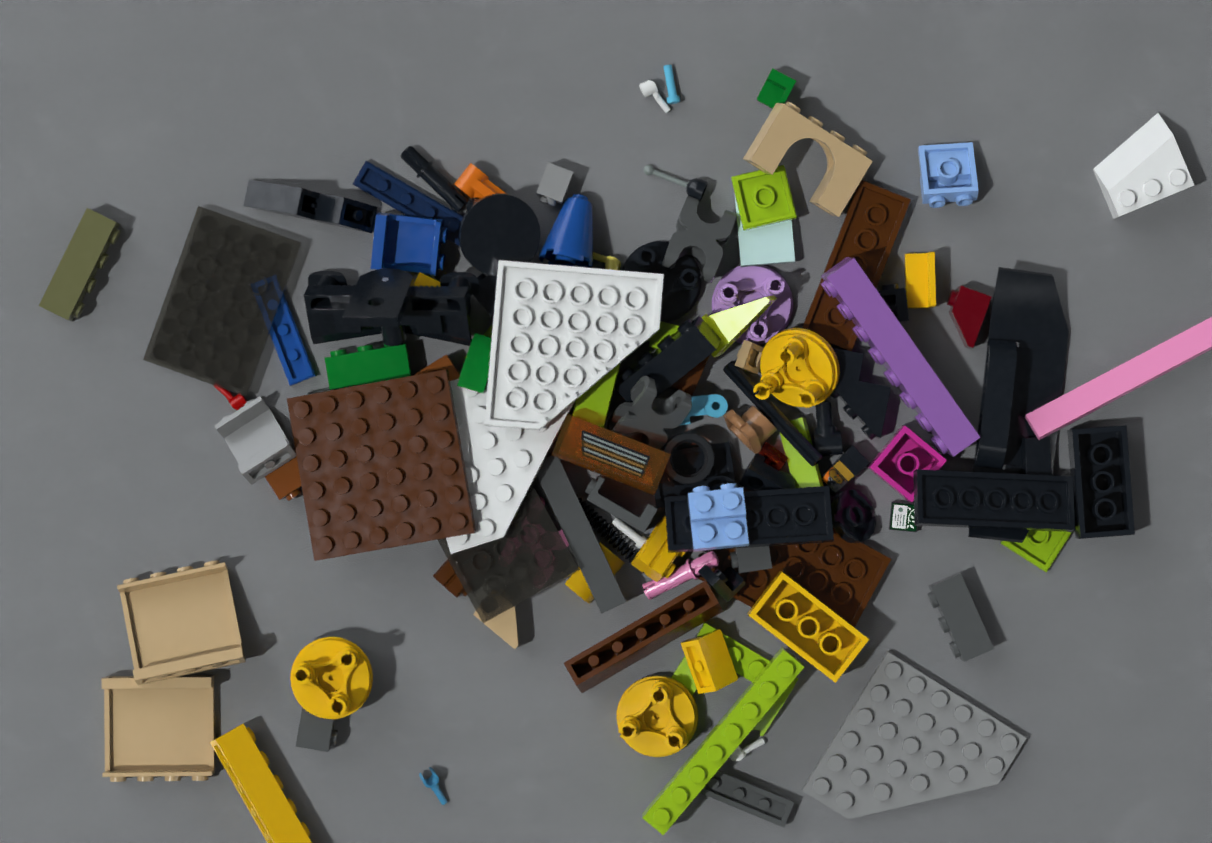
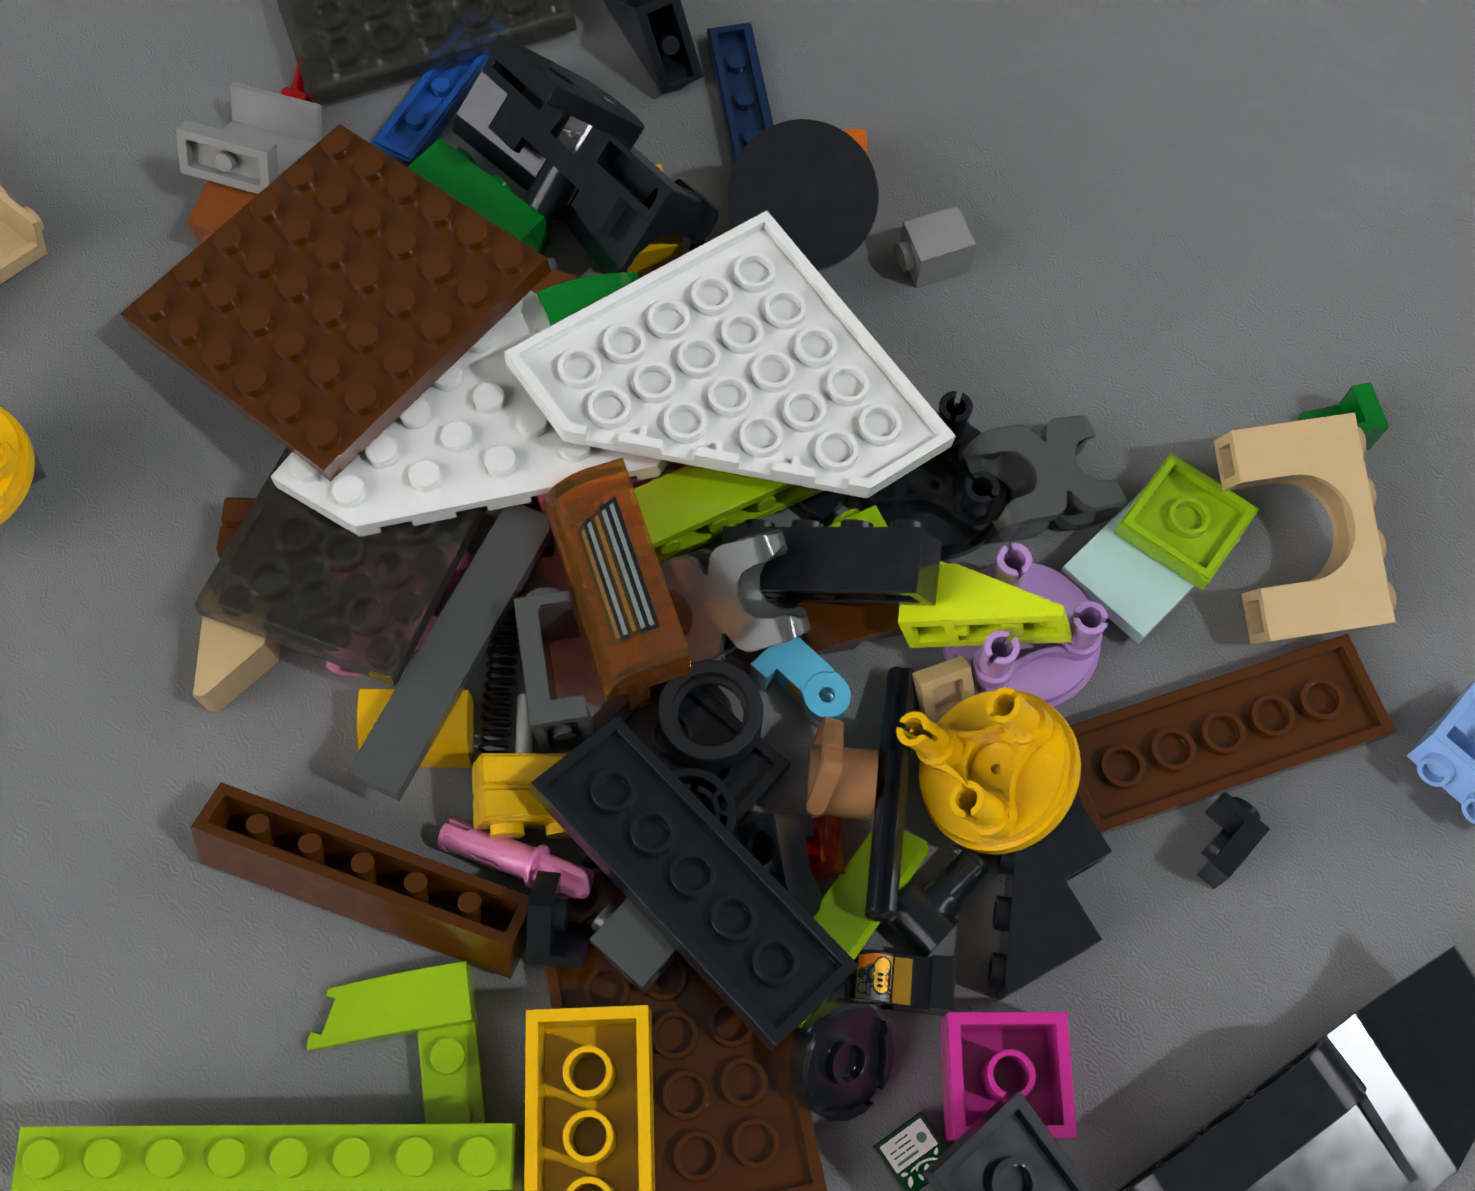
camera: 55 degrees right, 20 degrees down
blue panel [370,212,448,276] -> none
black axle [400,146,469,213] -> none
blue cone [539,194,593,268] -> none
yellow piece [617,675,698,757] -> none
white hand [639,80,671,113] -> none
hinge [643,165,708,202] -> none
medium azure piece [663,65,680,104] -> none
yellow panel [681,629,738,694] -> none
light blue plate [688,483,749,551] -> none
medium lavender brick [821,257,980,457] -> none
yellow panel [904,252,936,308] -> none
dark red slope [947,286,992,349] -> none

